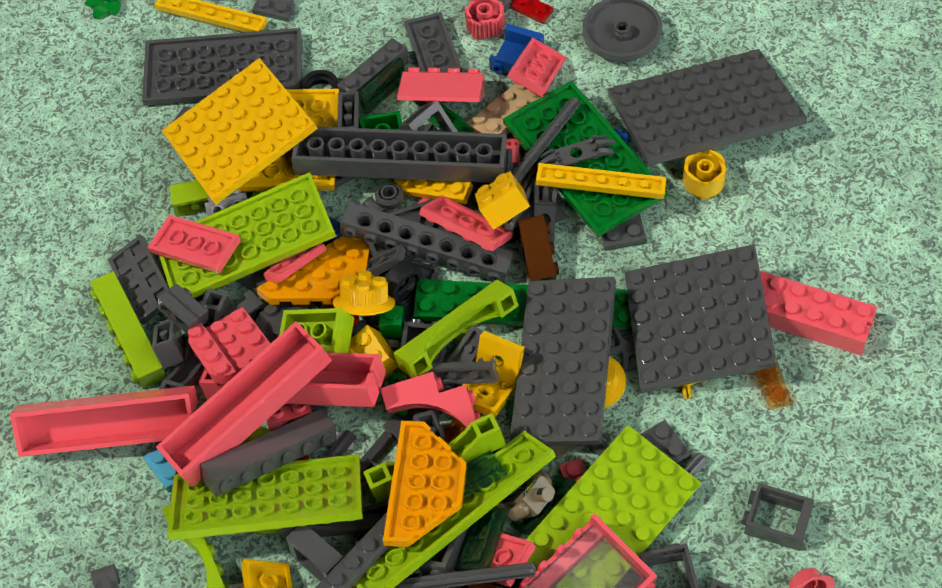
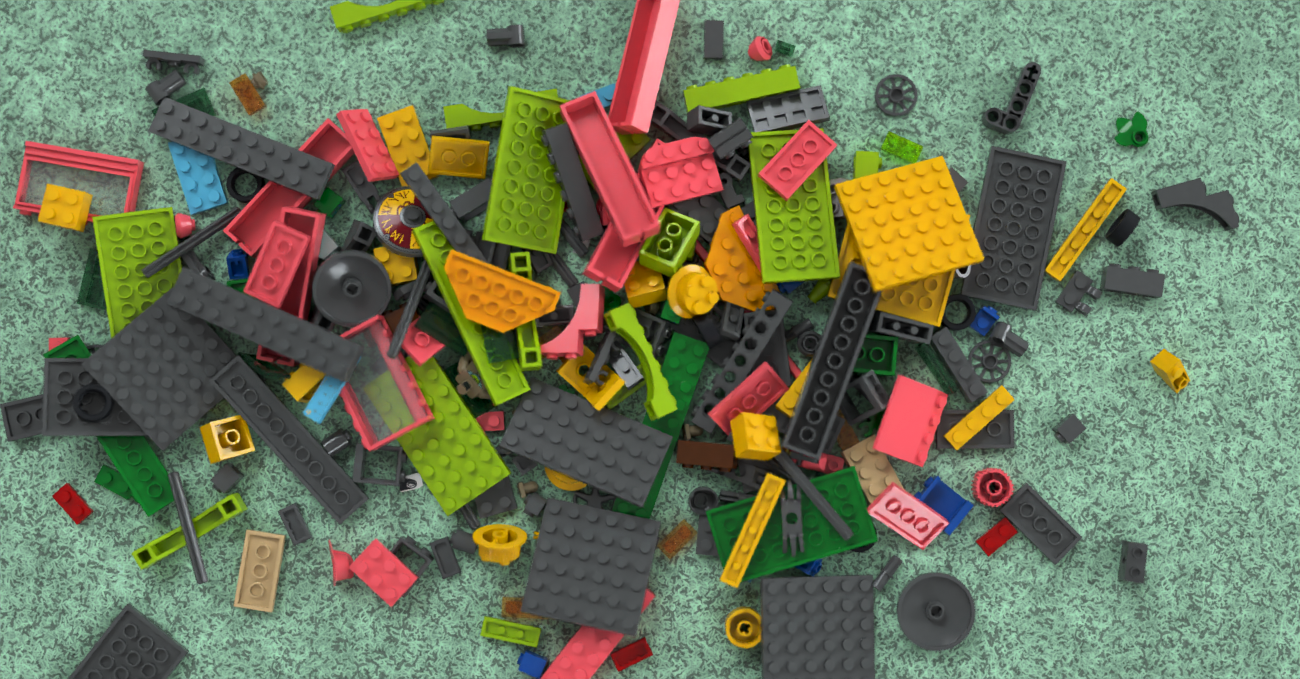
camera: 105 degrees right, 30 degrees up
none -> coral plate [348,538,419,607]
none -> sticker [399,473,423,492]
none -> dark grey tile [429,536,461,579]
none -> dark grey brick [449,530,478,555]
none -> yellow piece [472,524,527,566]
none -> lime plate [480,616,541,648]
none -> dark grey plate [512,455,538,476]
none -> blue brick [516,650,548,679]
none -> dark tan piece [517,481,538,498]
none -> dark grey plate [523,492,547,518]
none -> red plate [610,637,653,672]
none -> clear orange plate [657,519,698,559]
none -> dark tan piece [682,424,703,440]
none -> dark grey hair [688,486,719,515]
none -> dark grey tile [703,20,724,60]
none -> dark grey axle [719,490,756,503]
none -> coral cone [748,36,772,61]
none -> clear green tile [774,40,796,57]
none -> lime cone [807,279,831,304]
none -> dark grey axle [871,555,902,592]
none -> dark grey wheel [875,74,918,117]
none -> clear neon green plate [880,131,924,164]
none -> yellow plate [943,385,1015,450]
none -> dark grey wheel [968,340,1011,383]
none -> blue bracket [969,306,1000,337]
none -> dark grey beam [981,62,1041,135]
none -> dark grey piece [989,322,1029,357]

